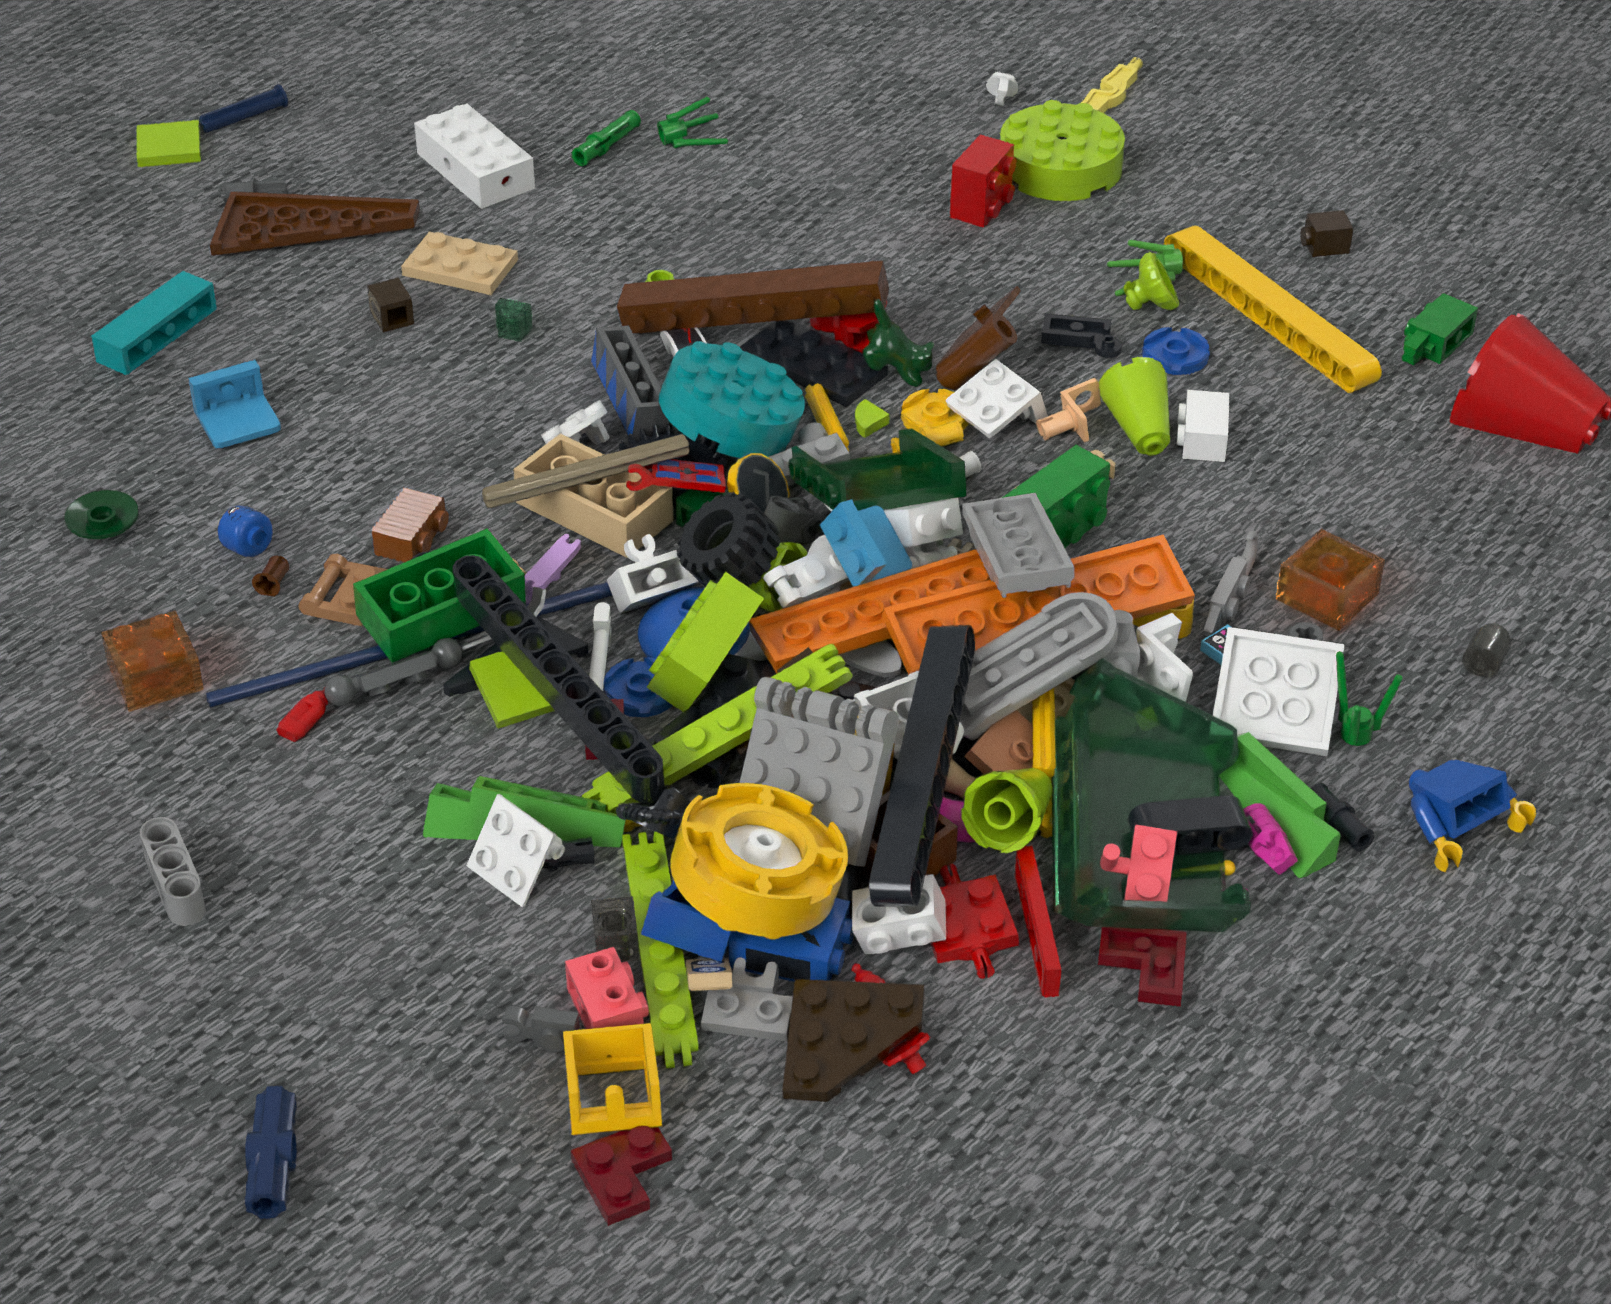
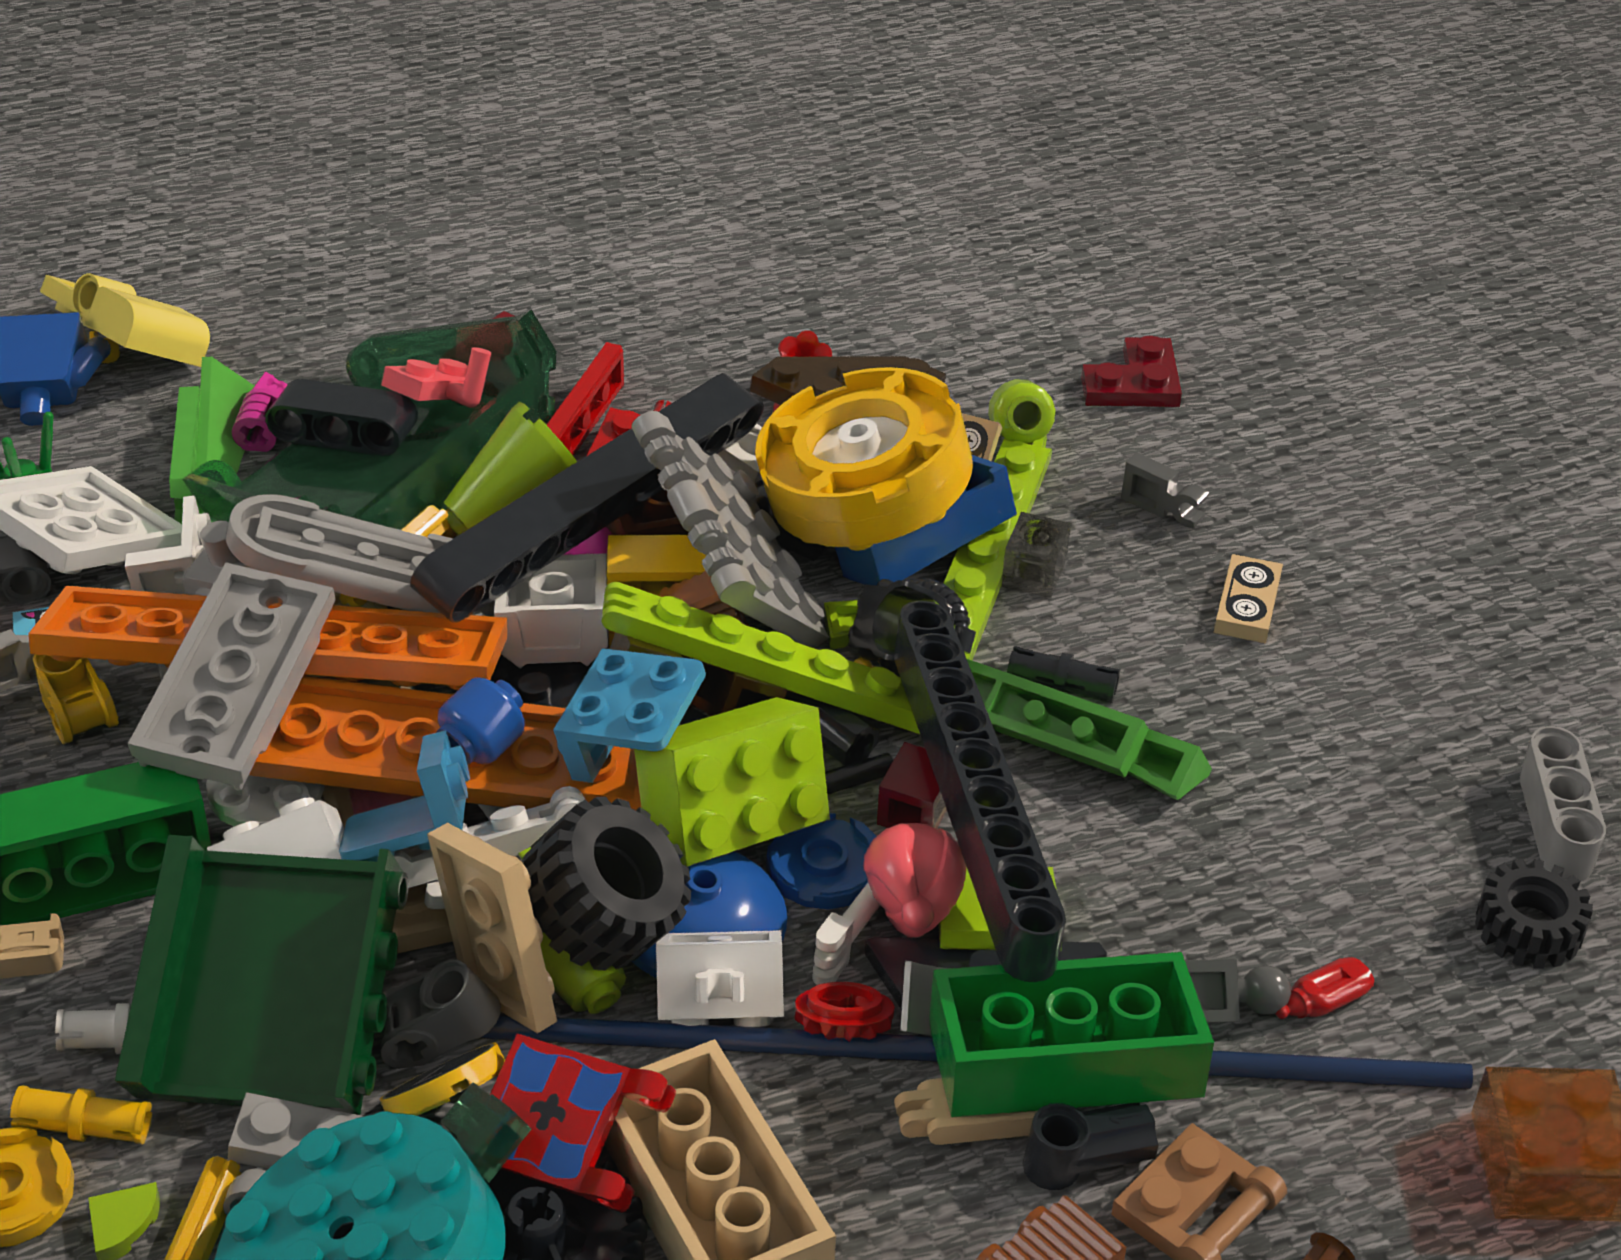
camera: 155 degrees left, 0 degrees up
dark blue piece [245,1086,297,1219] -> none
white hinge [466,794,565,907] -> none
dark tan axle [482,434,689,508] -> none
lavender piece [525,534,581,604] -> none
yellow window [563,1023,662,1135] -> none
coral brick [565,947,649,1029] -> none
black pin [1311,783,1375,851] -> none
none -> light yellow plate [40,273,210,367]
none -> tan plate [427,823,557,1034]
none -> blue head [437,677,525,765]
none -> clear green piece [441,1082,532,1182]
none -> dark azure bracket [553,648,706,783]
none -> red gear [795,982,895,1042]
none -> coral piece [863,823,967,938]
none -> lime head [988,379,1055,444]
none -> tile [1214,554,1283,643]
none -> black tyre [1475,859,1593,969]

